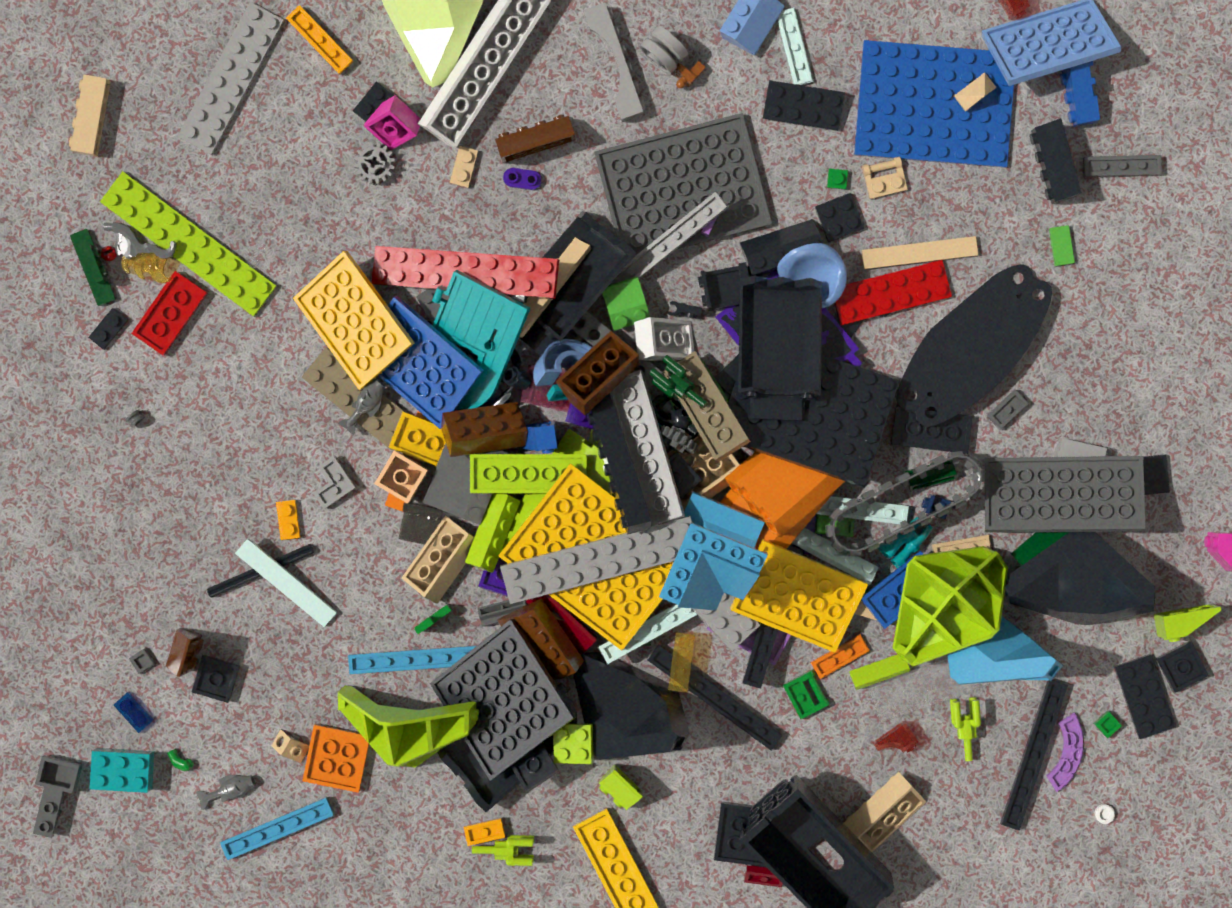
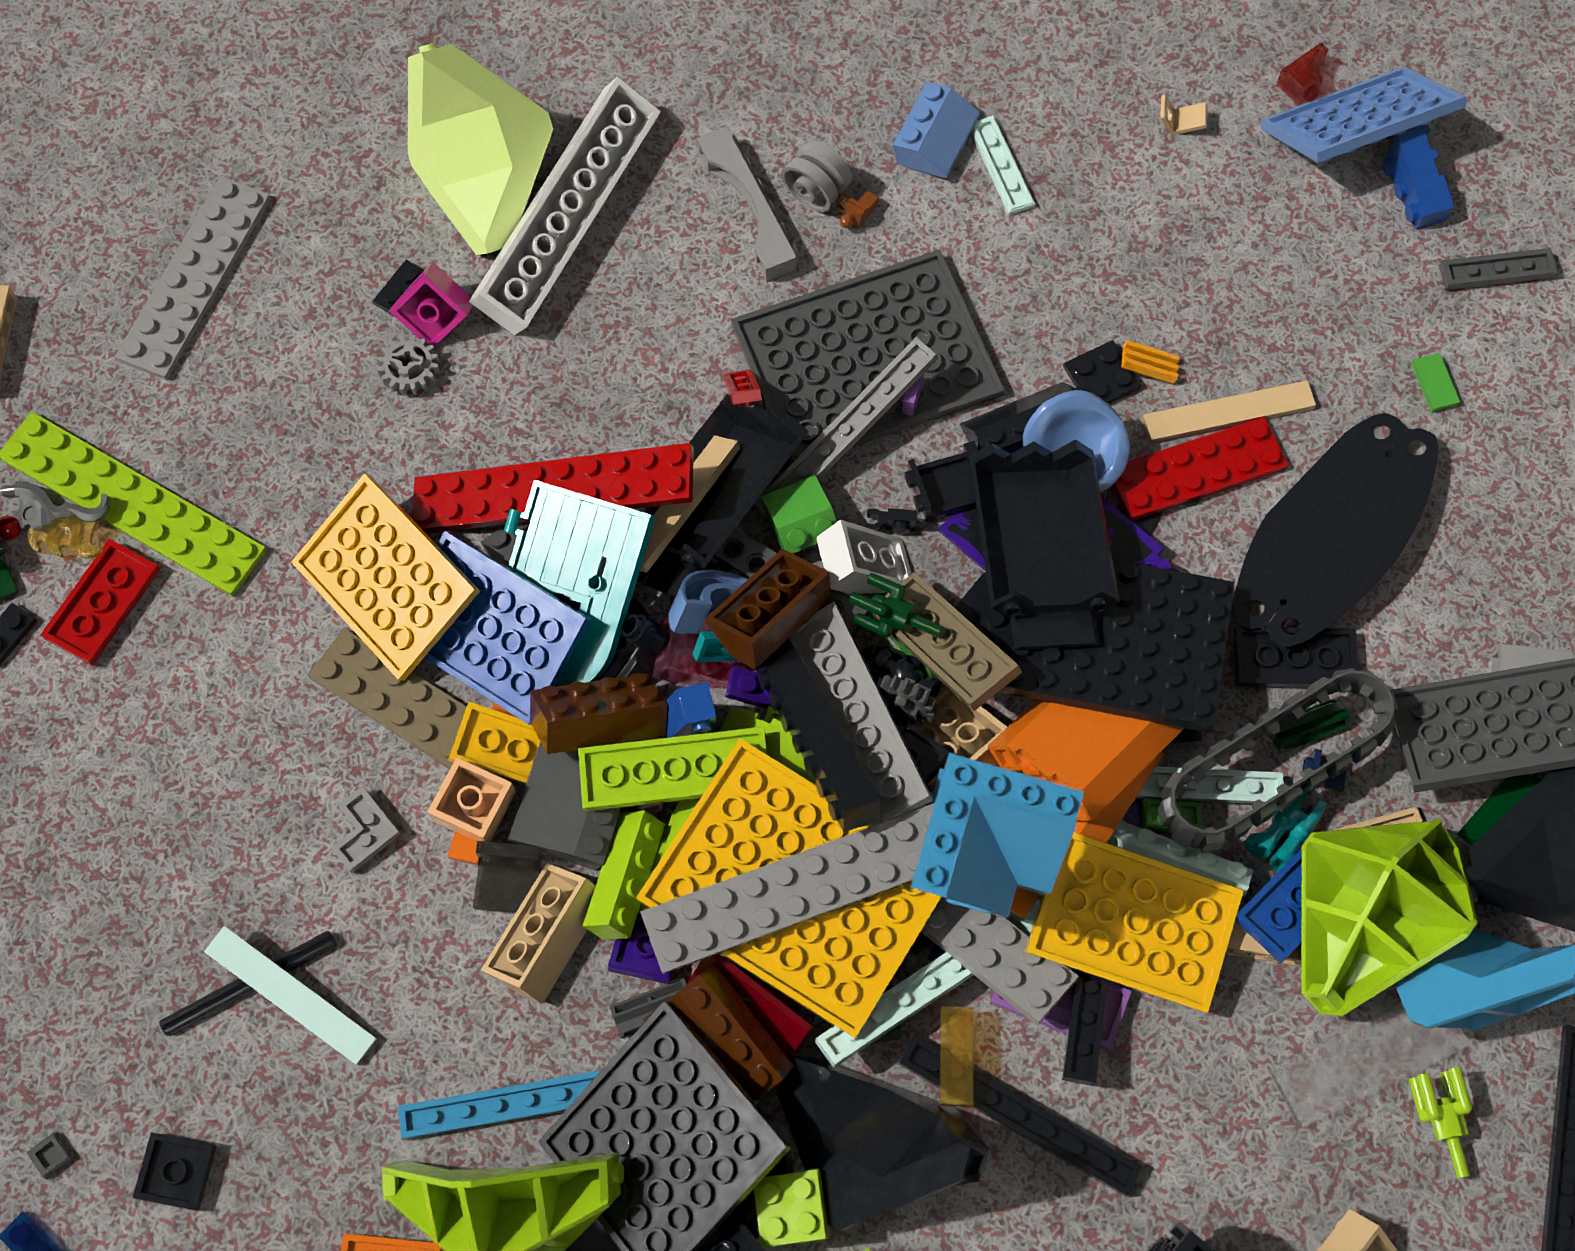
camera: 10 degrees left, 20 degrees down
dark grey bush [126,409,145,428] -> none
reddish brown slope [166,628,204,677] -> none
light orange plate [276,500,301,540] -> none
light orange plate [286,5,353,75] -> none
dark grey animal [338,380,386,435] -> none
green tile [414,604,453,634] -> none
tan plate [450,146,478,188] -> none
reddish brown slope [495,115,576,163] -> none
dark purple plate [503,168,541,190] -> none
black plate [763,80,845,131] -> none
green plate [783,669,831,720] -> none
orange tile [810,634,870,679] -> none
green plate [827,168,848,190] -> none
lime tile [849,654,910,690] -> none
blue plate [854,40,1014,168] -> none
tan plate [862,157,908,199] -> none
clear red arch [872,721,919,753] -> none
tan slope [954,73,996,111] -> none
dark grey plate [986,390,1028,430] -> none
black slope [1030,118,1082,204] -> none
none -> red plate [723,369,762,407]
none -> light orange tile [1121,340,1179,384]
none -> tan bracket [1160,95,1208,135]

